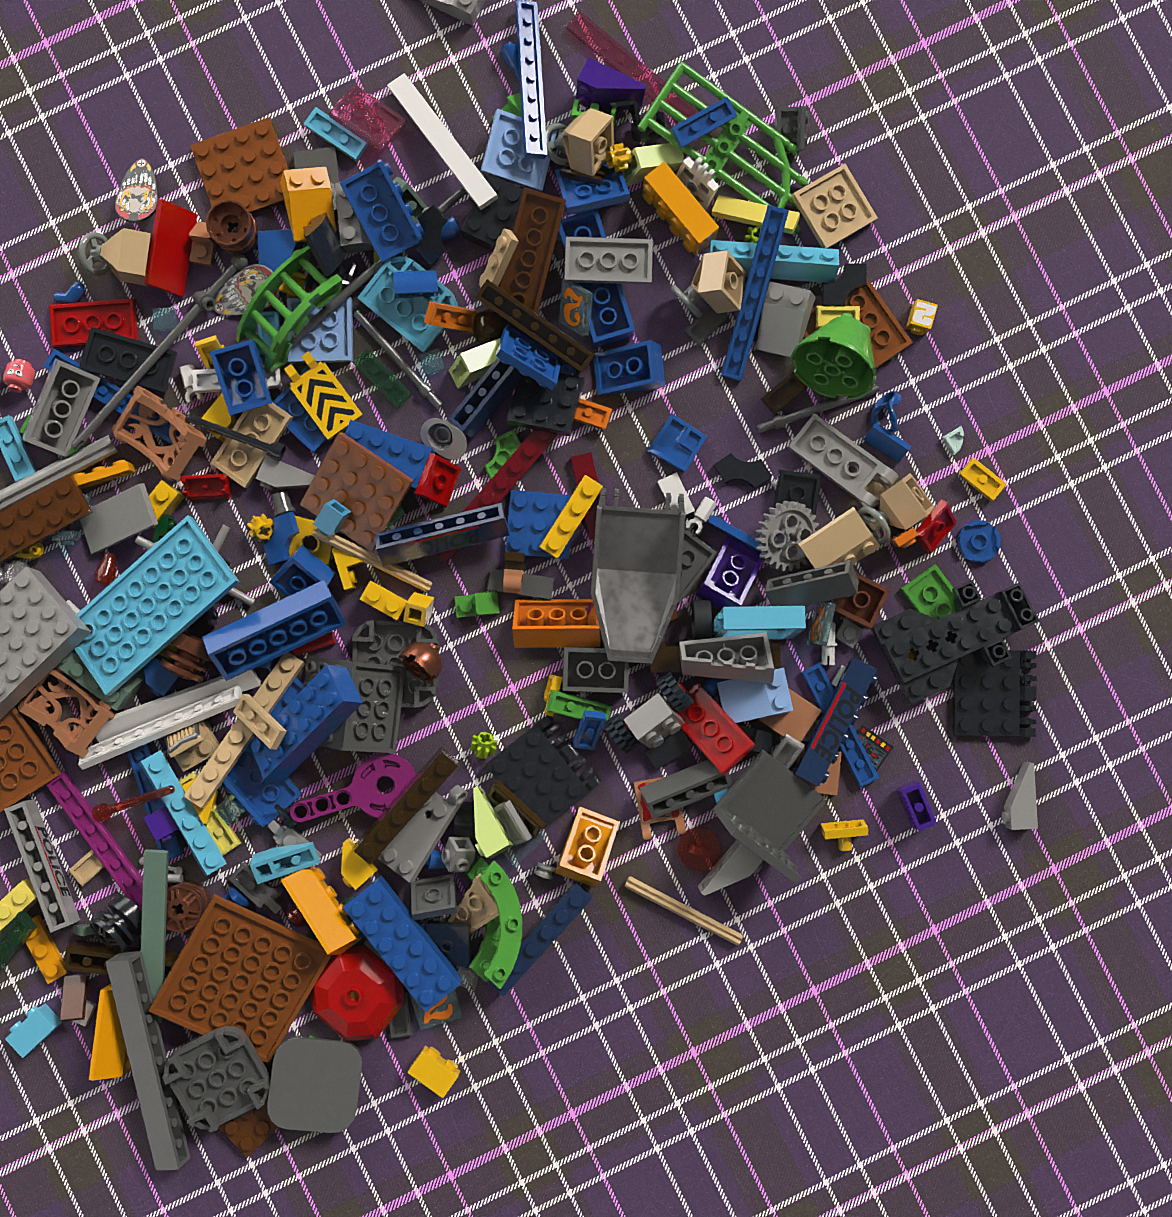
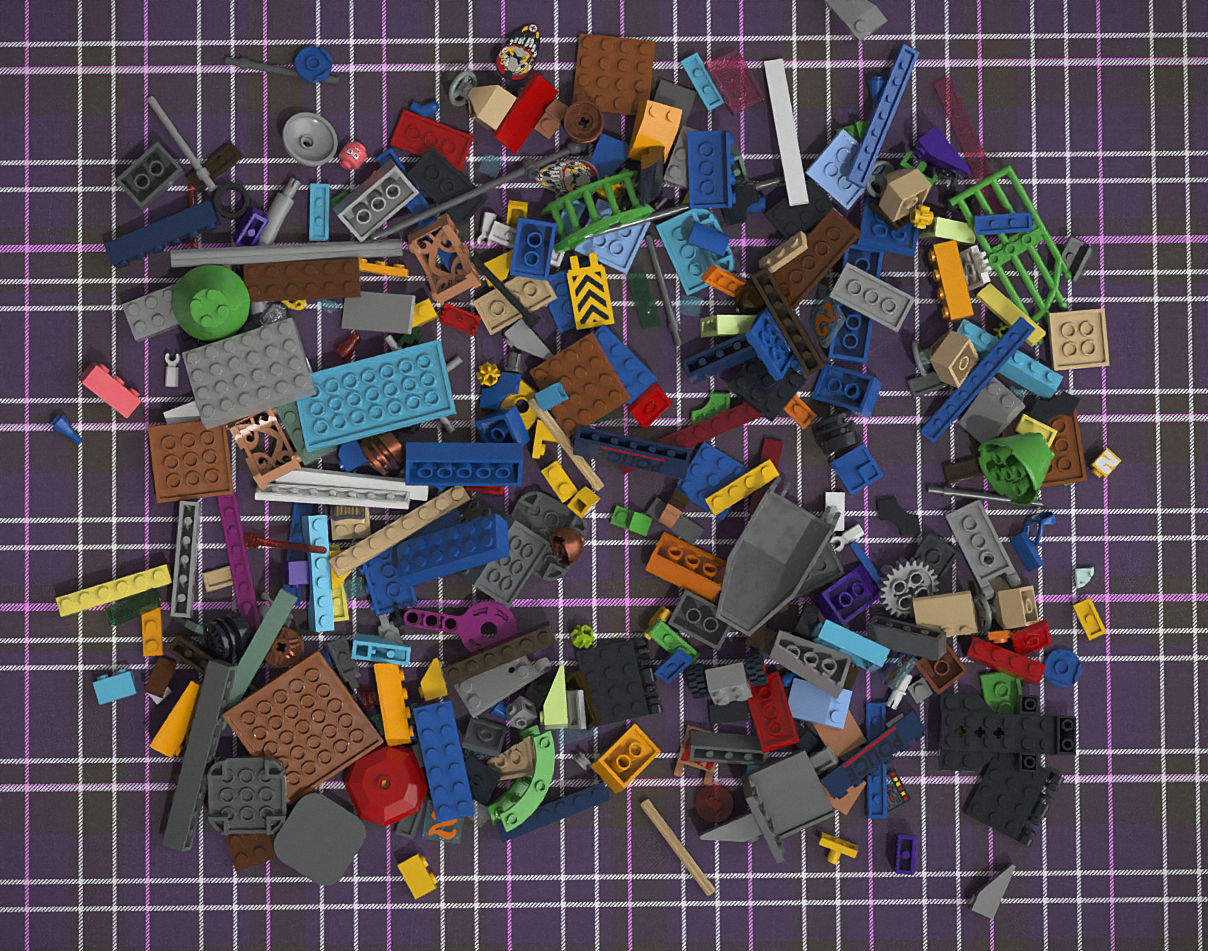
camera: 25 degrees right, 0 degrees up
tan plate [233,694,287,750] -> none
light grey piece [420,418,467,460] -> none
none -> black wheel [813,411,862,455]
none -> red brick [965,637,1046,687]

